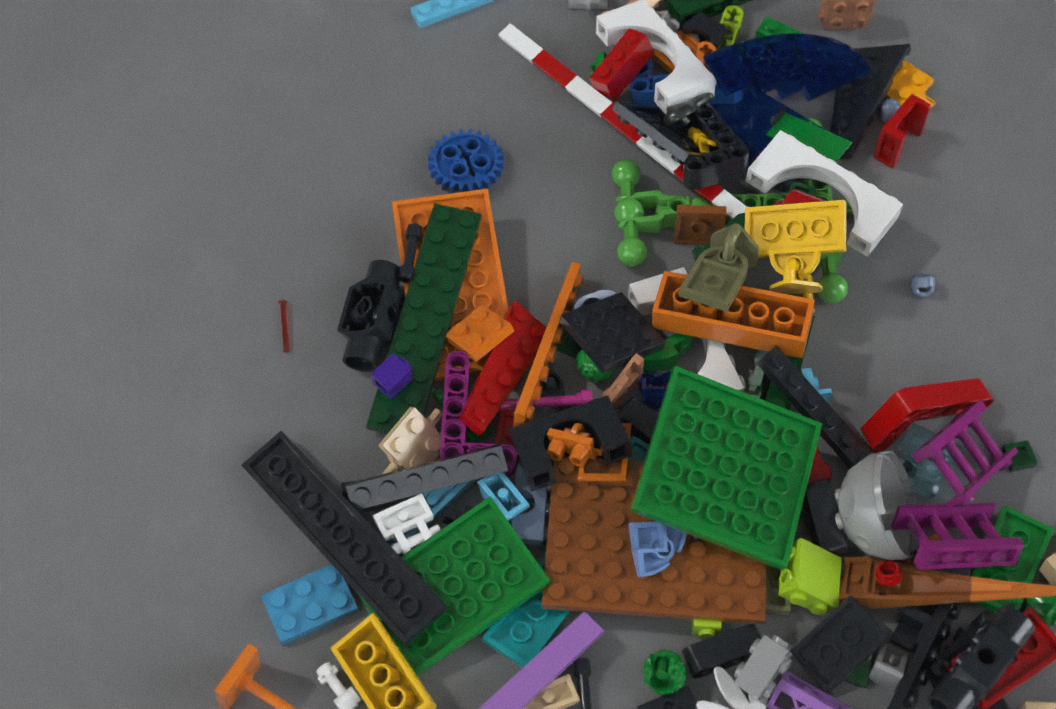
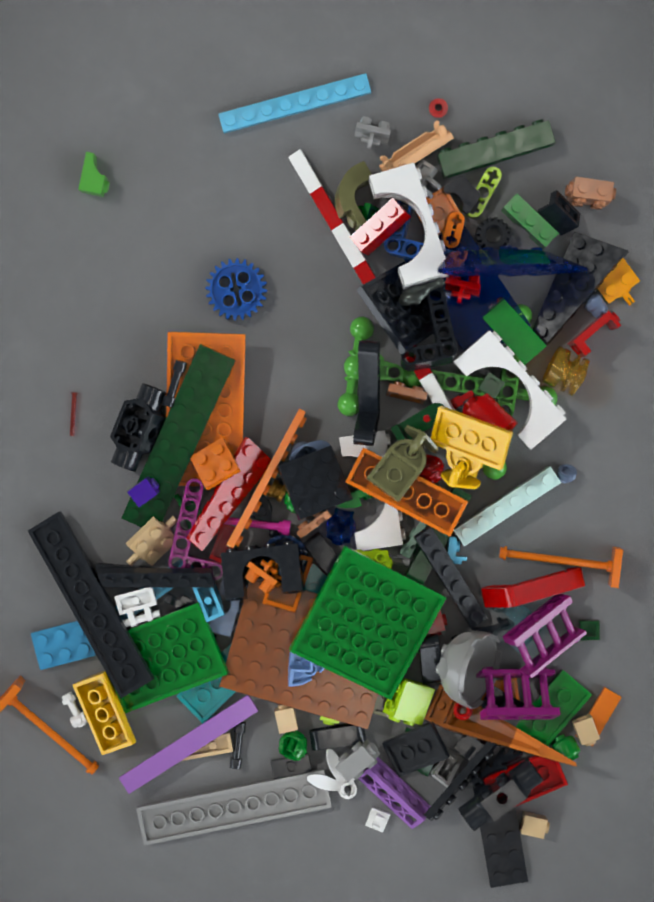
camera: 10 degrees right, 30 degrees up
yellow piece [688,127,716,153] -> none
none -> bright green arch [78,152,110,197]
none -> pearl gold wheel [266,479,286,503]
none -> tan brick [274,704,299,734]
none -> olive arch [335,161,372,232]
none -> black beam [353,340,380,446]
none -> red hips [445,270,481,304]
none -> light aqua brick [453,466,561,546]
none -> orange tile [499,546,623,588]
none -> black panel [537,190,581,236]
none -> clear yellow wheel [542,346,590,396]

